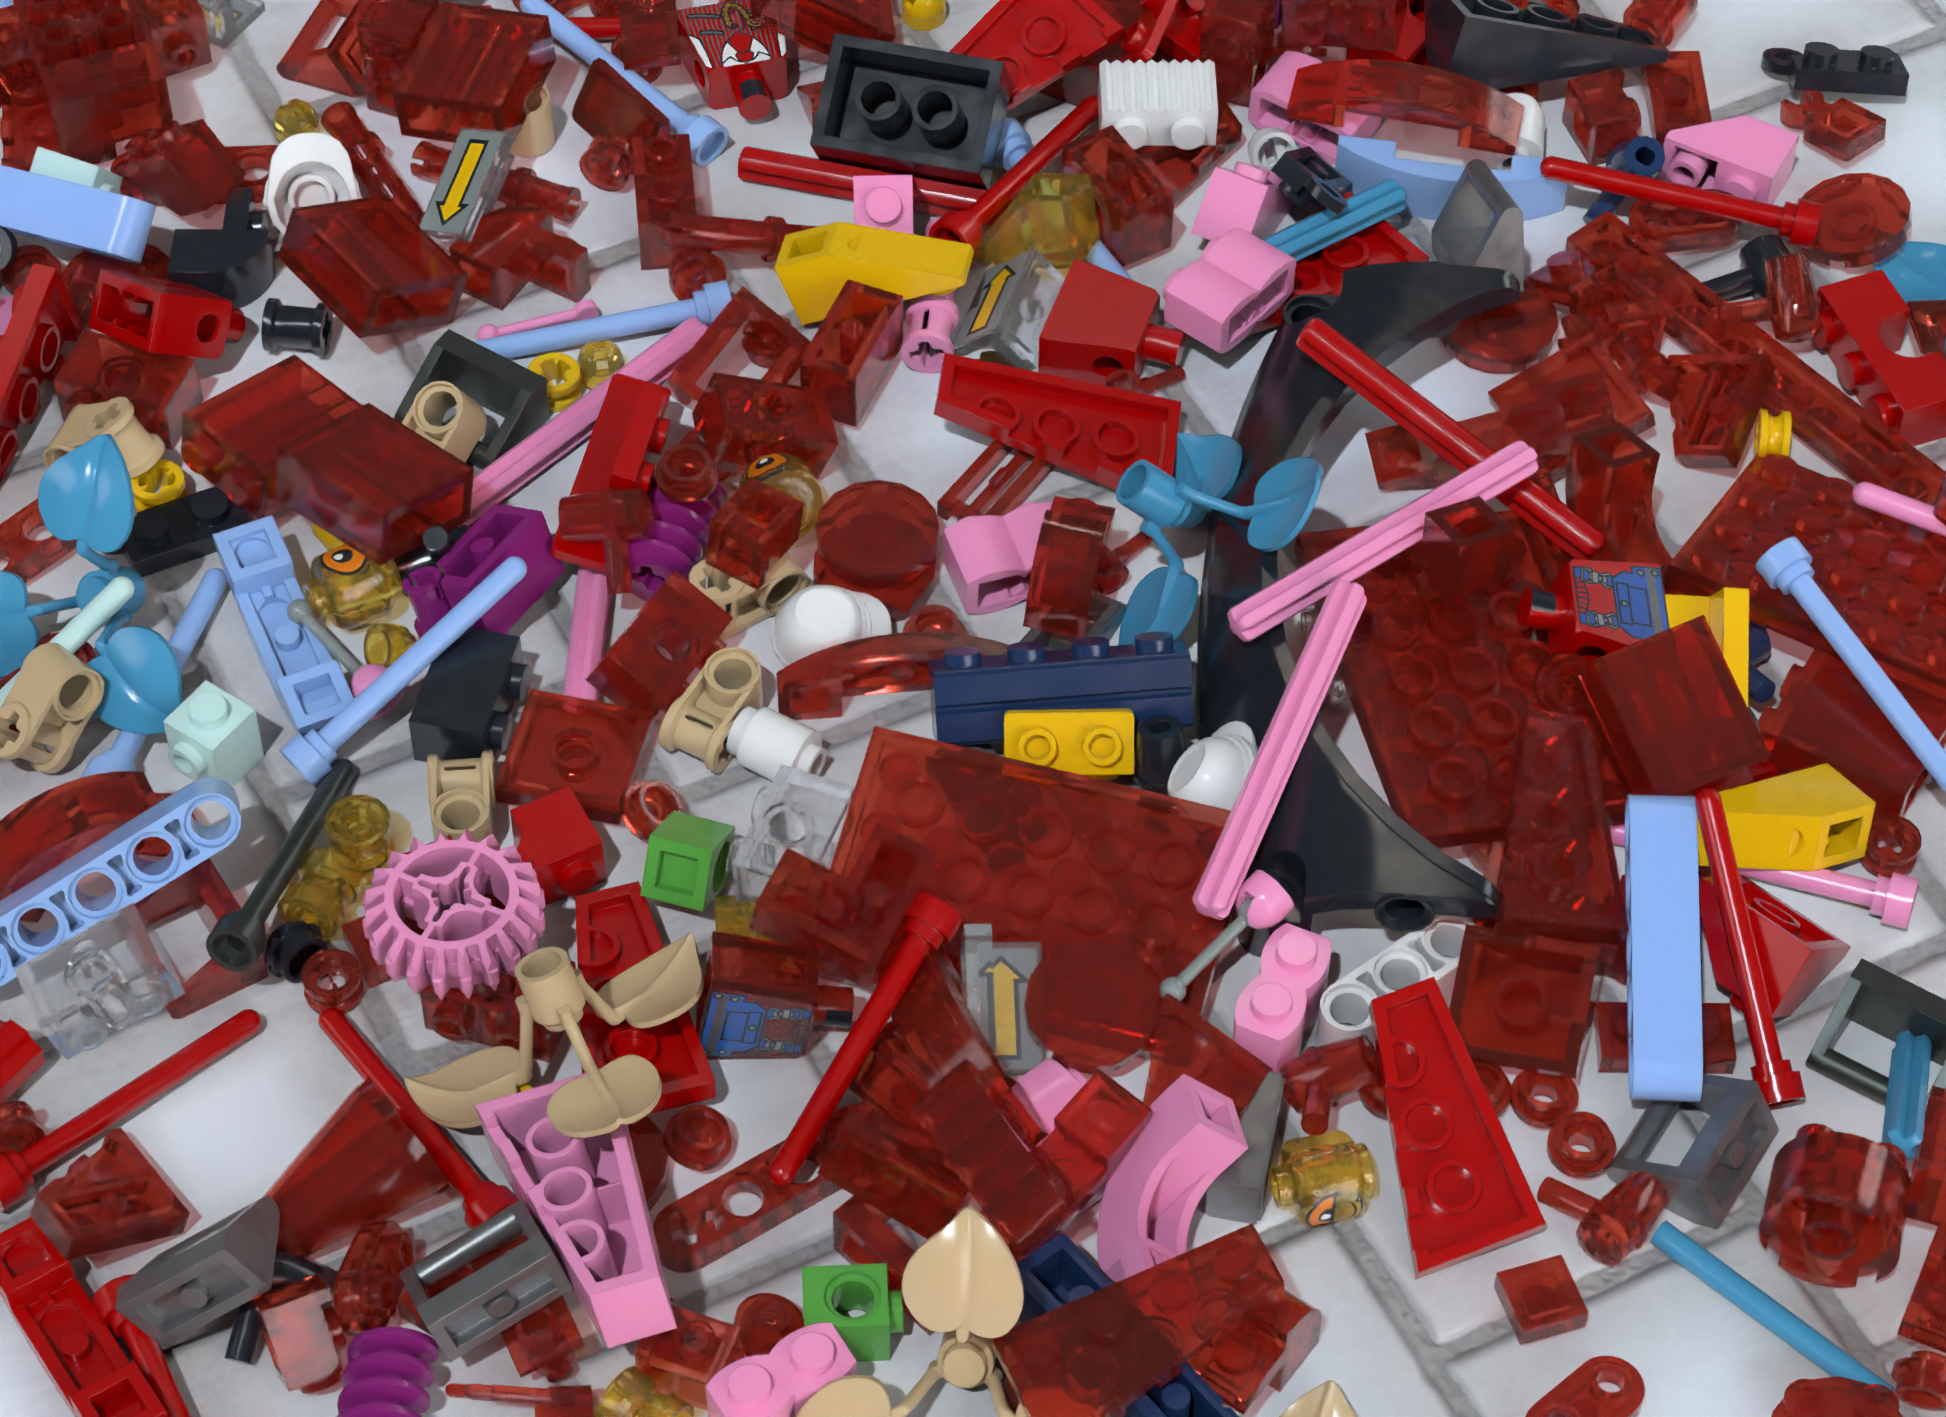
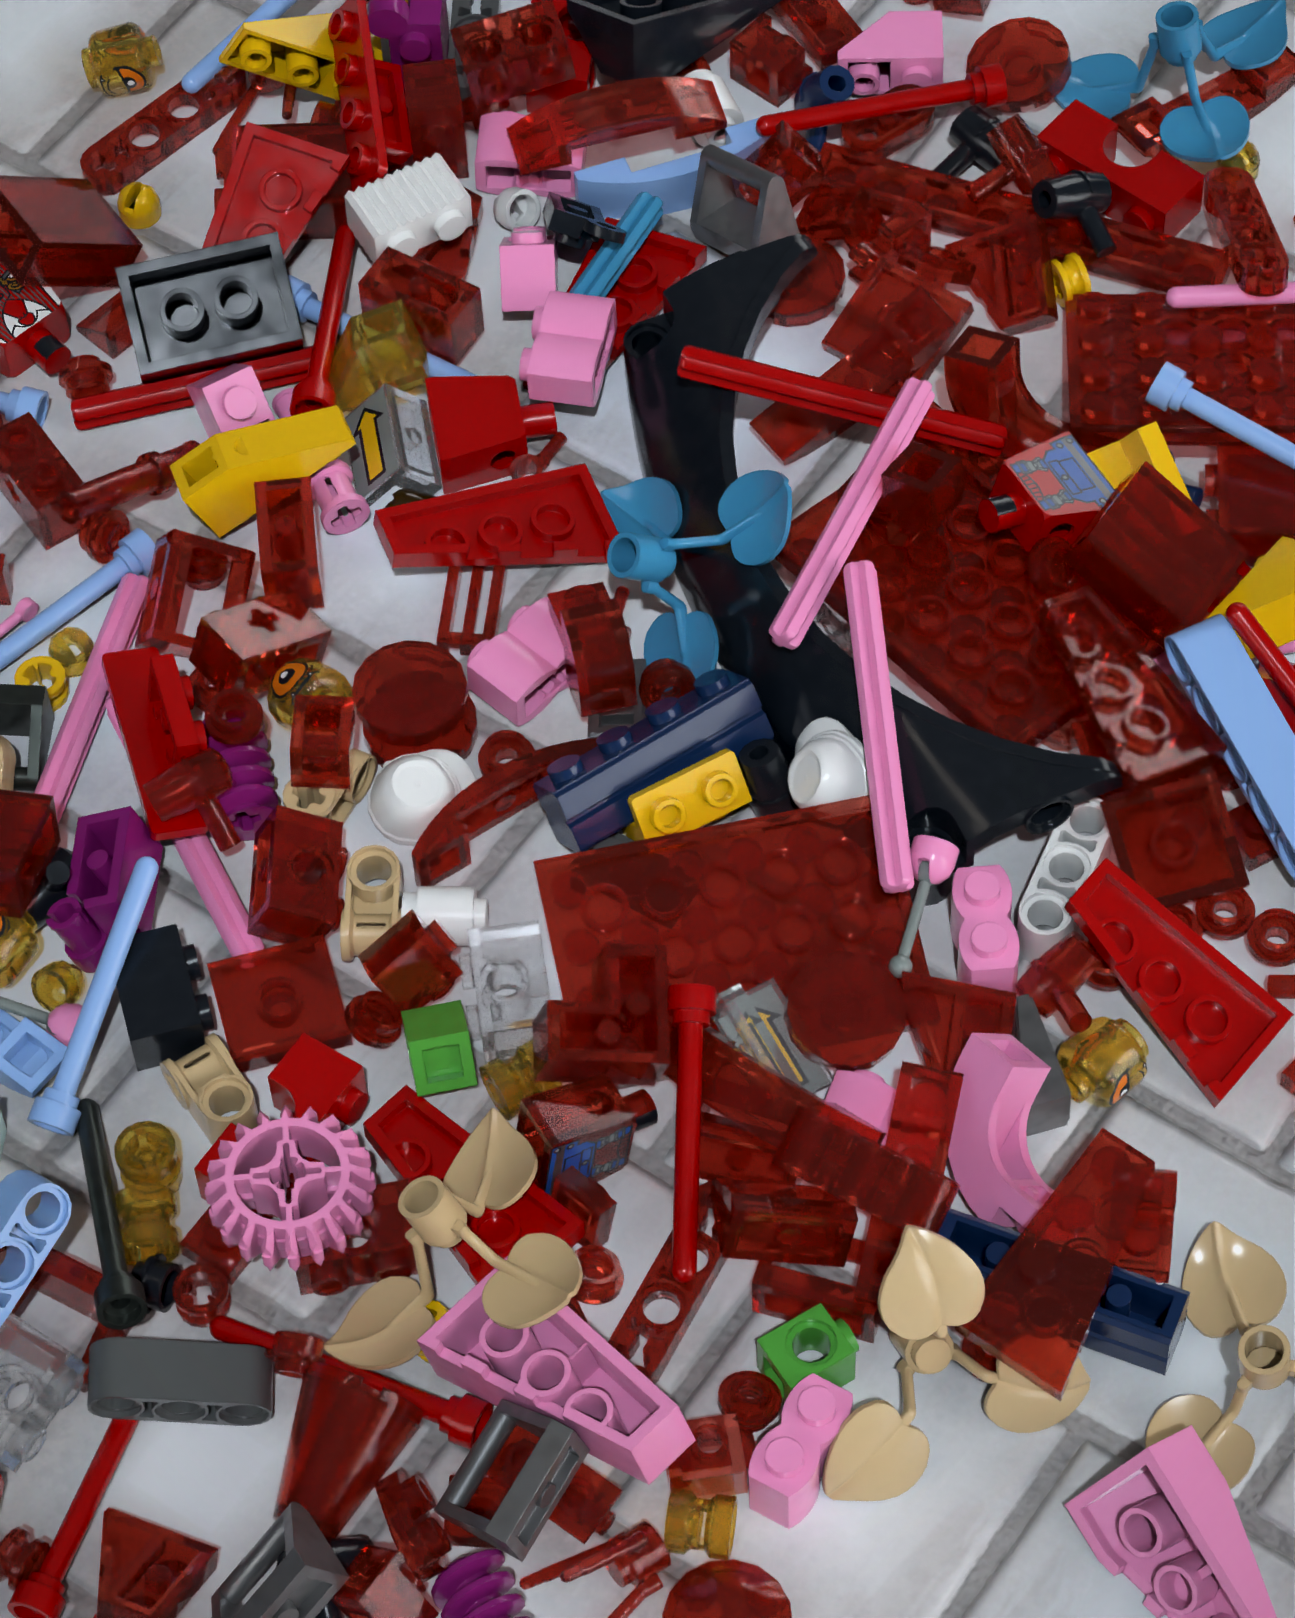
camera: 25 degrees left, 5 degrees up
none -> clear red plate [58,355,114,400]
none -> dark grey beam [87,1337,273,1426]
none -> clear red plate [264,1331,326,1380]
none -> clear red brick [358,909,463,1011]
none -> clear red plate [551,1166,617,1254]
none -> clear red plate [639,658,696,708]
none -> clear red brick [739,120,825,208]
none -> black piece [1032,169,1117,258]

